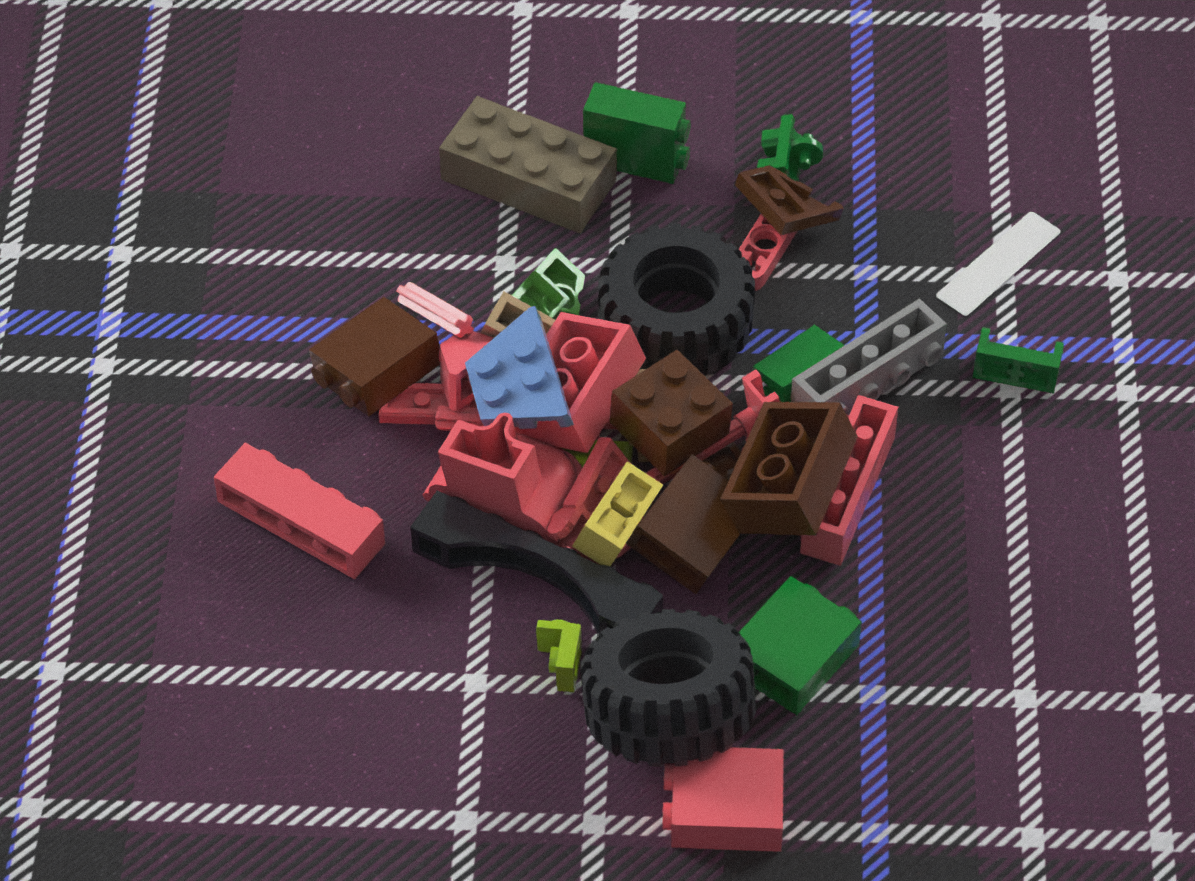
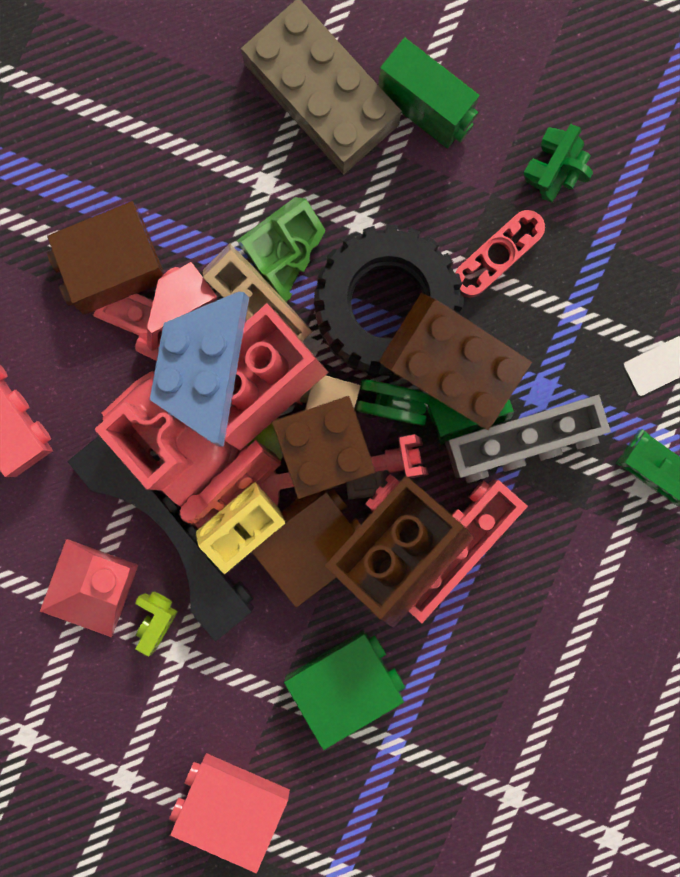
camera: 20 degrees right, 35 degrees up
axle [396,282,474,338] -> none
black tyre [580,609,756,767] -> none
reddish brown wing [735,165,844,235] -> none
none -> coral slope [40,539,138,637]
none -> green head [355,379,431,426]
none -> reddish brown brick [378,293,532,431]

